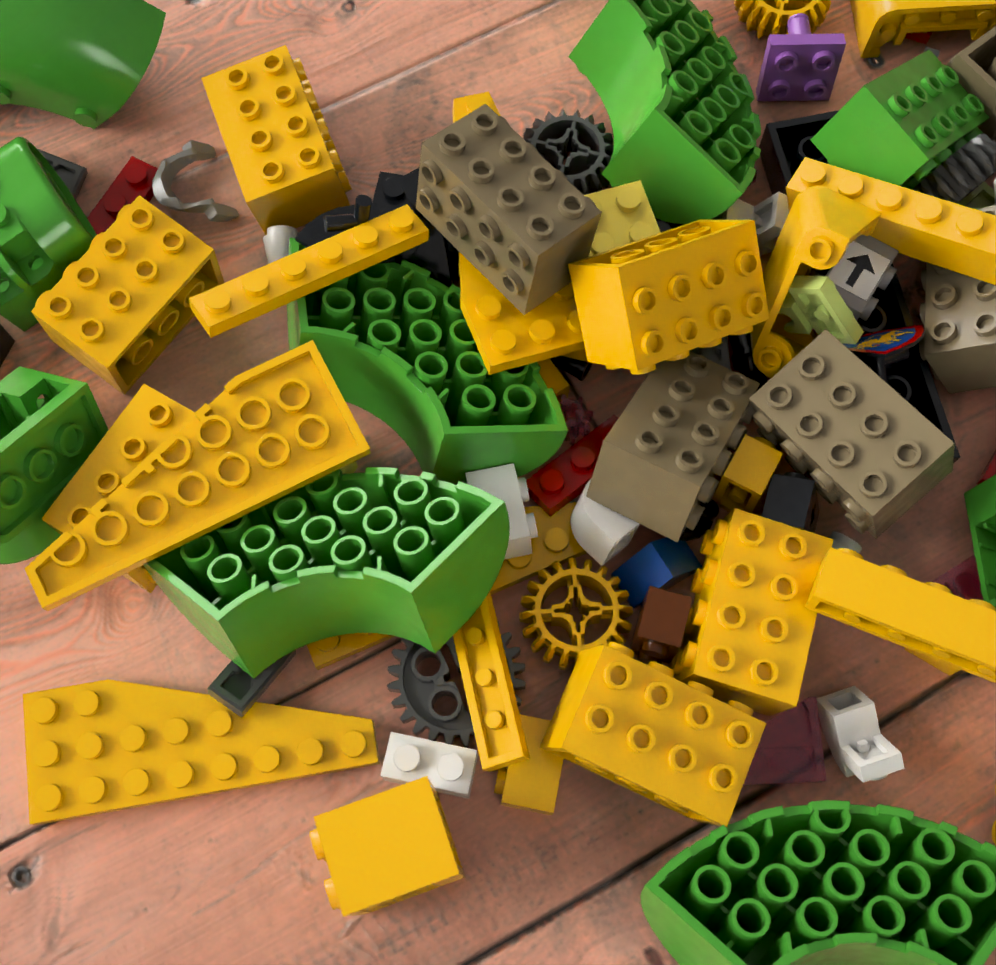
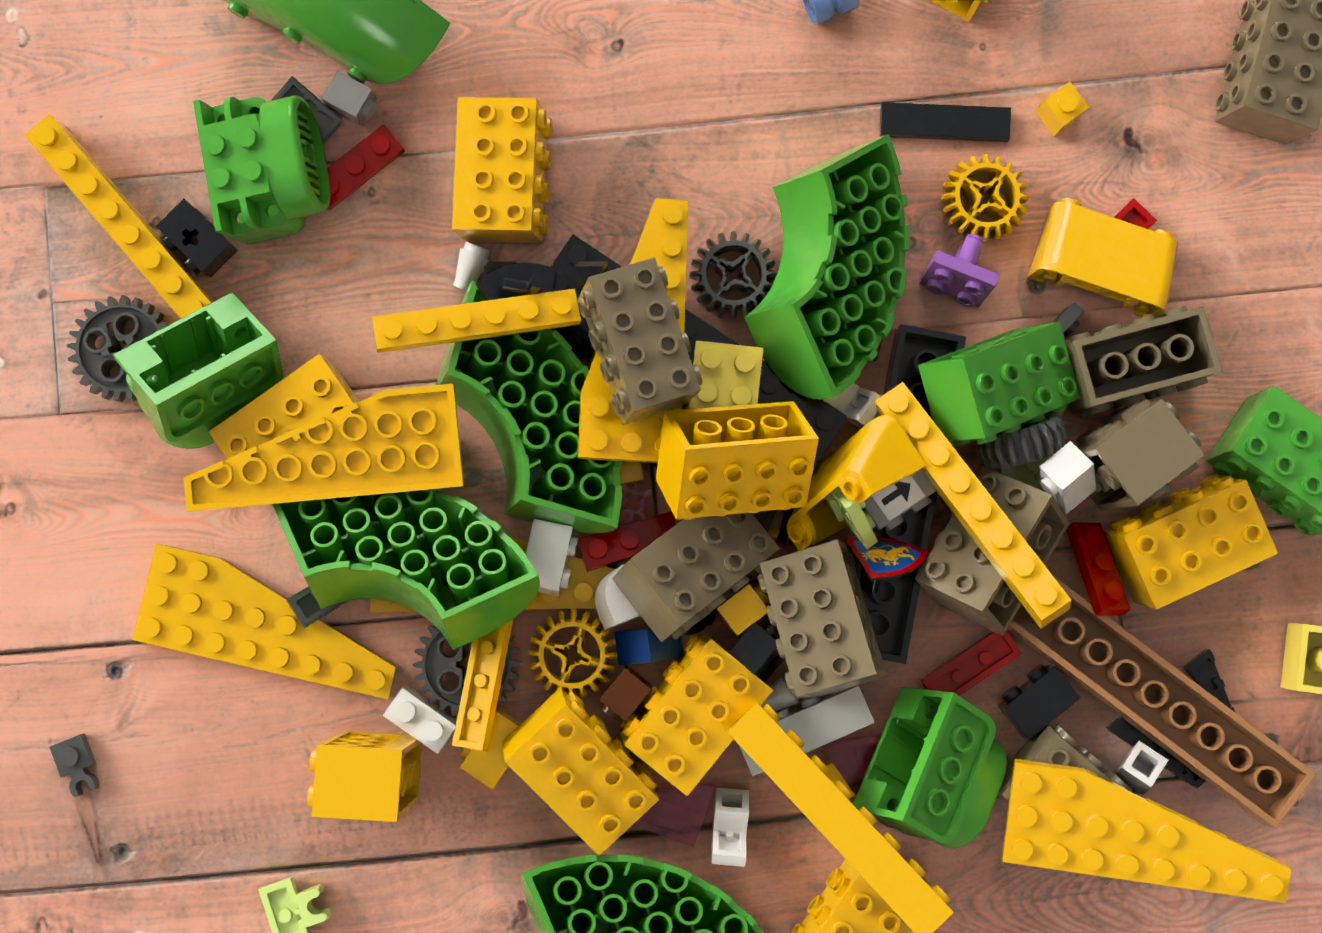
camera: 20 degrees right, 15 degrees up
yellow brick [31,195,224,395] -> none
light grey helmet [152,140,239,222] -> none
none -> light grey brick [322,71,377,126]
none -> white brick [739,685,875,776]

